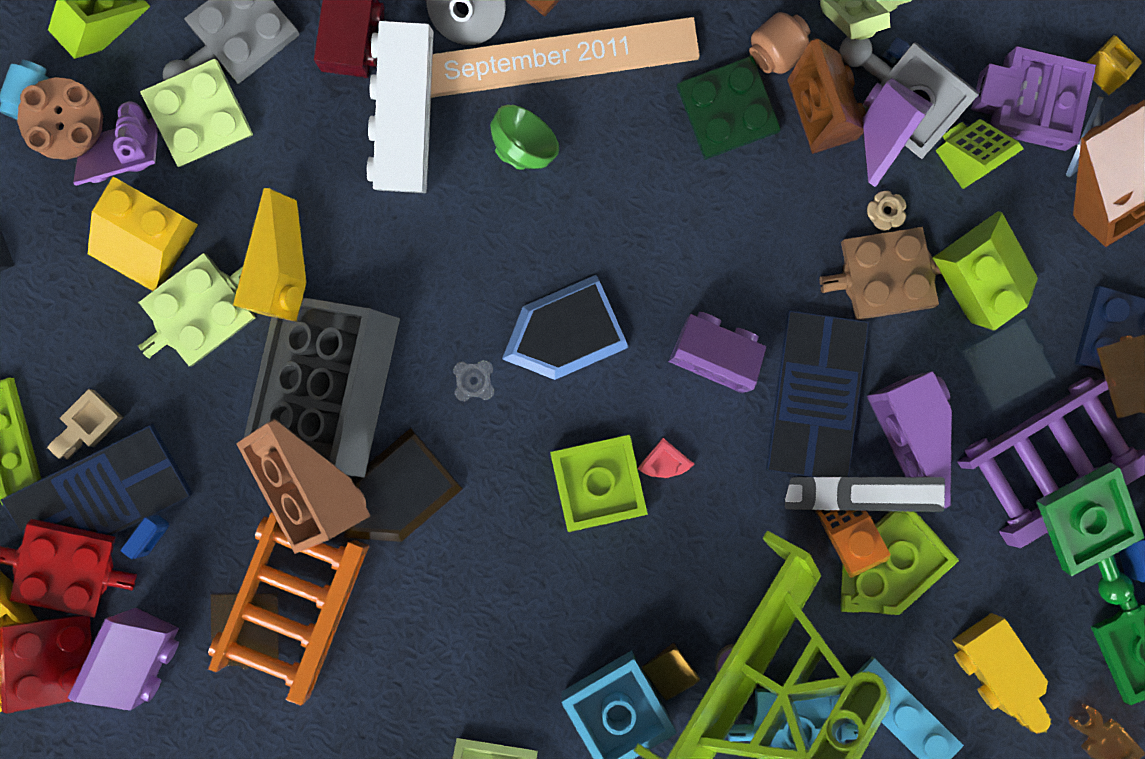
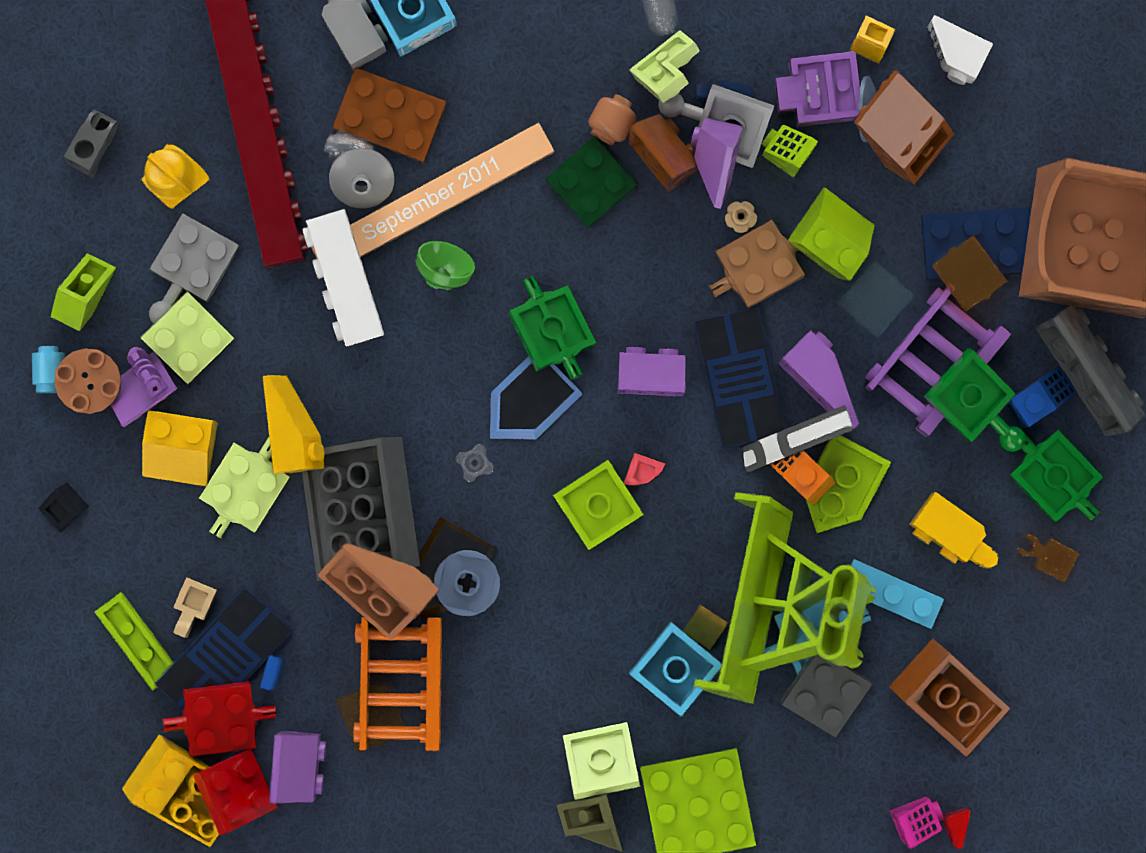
camera: 20 degrees left, 0 degrees up
none -> sand blue plate [434,550,500,616]
none -> green plate [508,276,596,380]

